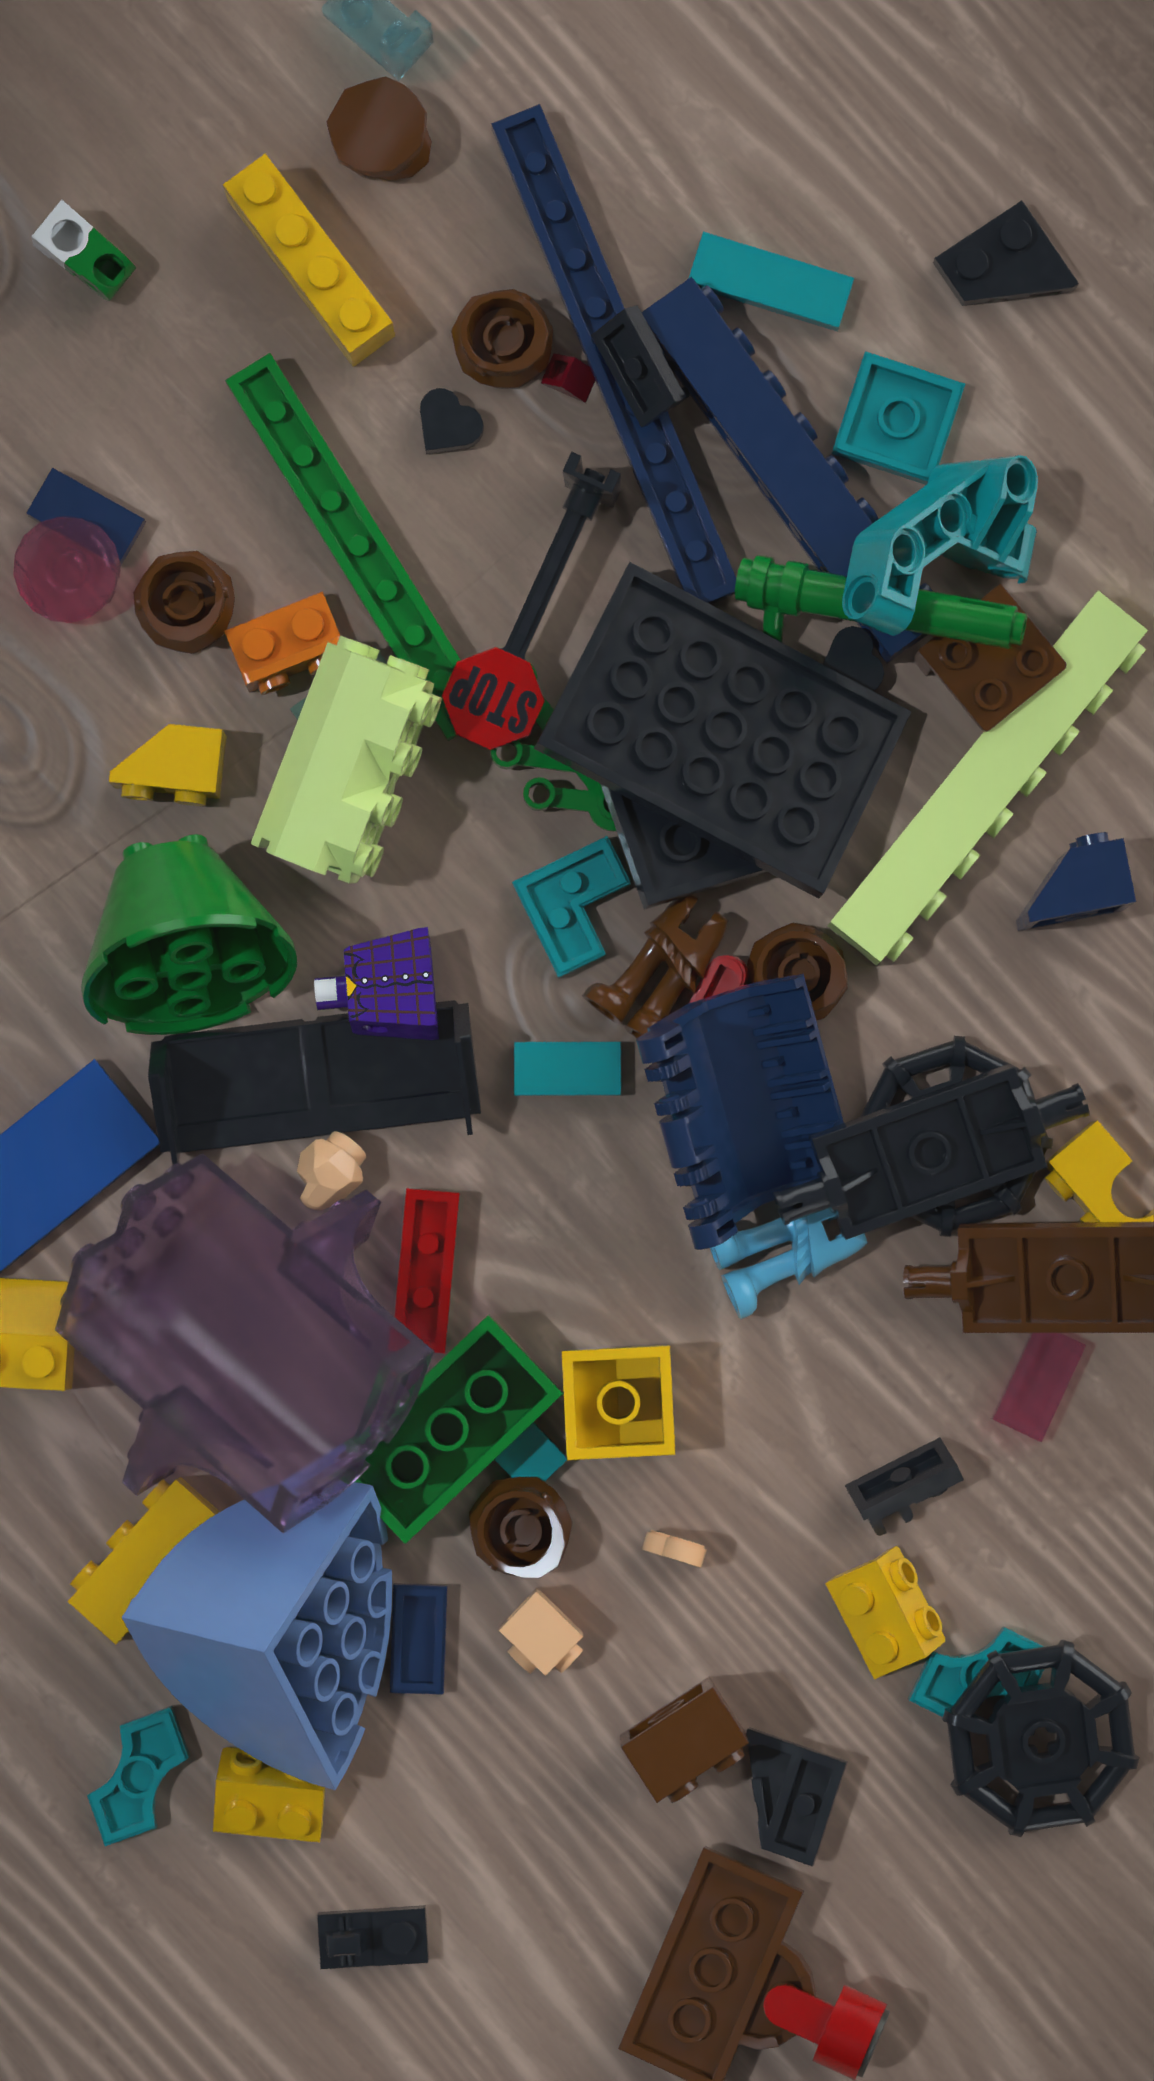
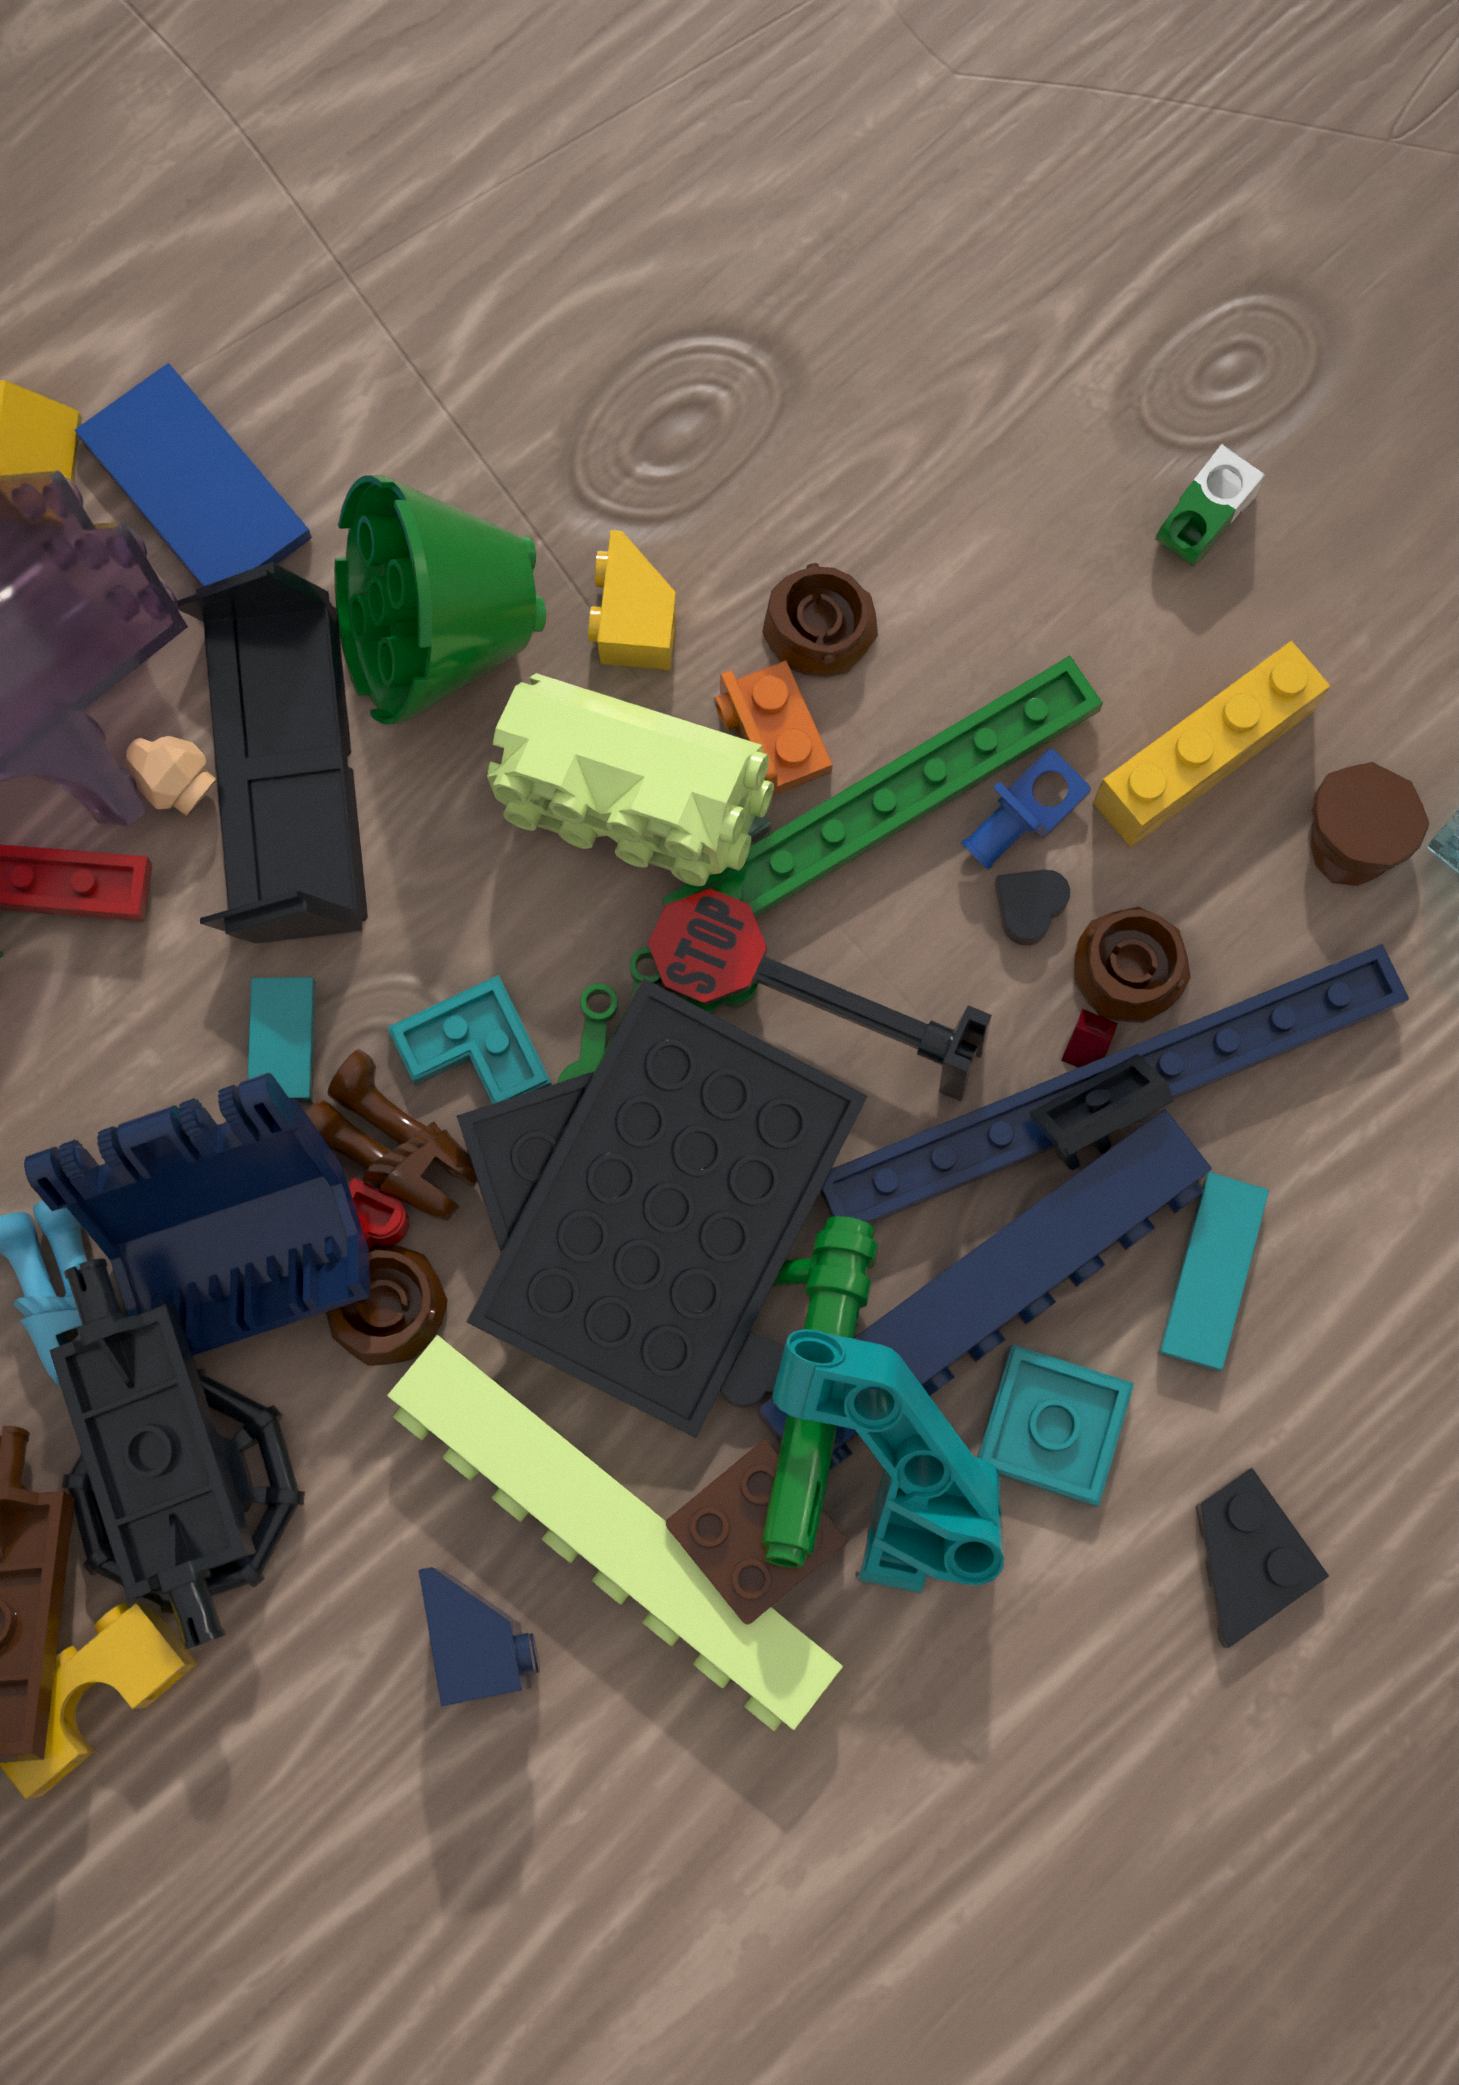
camera: 90 degrees right, 10 degrees down
clear pink tile [13,515,121,623] -> none
dark blue tile [26,468,146,568] -> none
dark purple torso [314,927,439,1040] -> none
none -> blue bracket [961,749,1091,870]

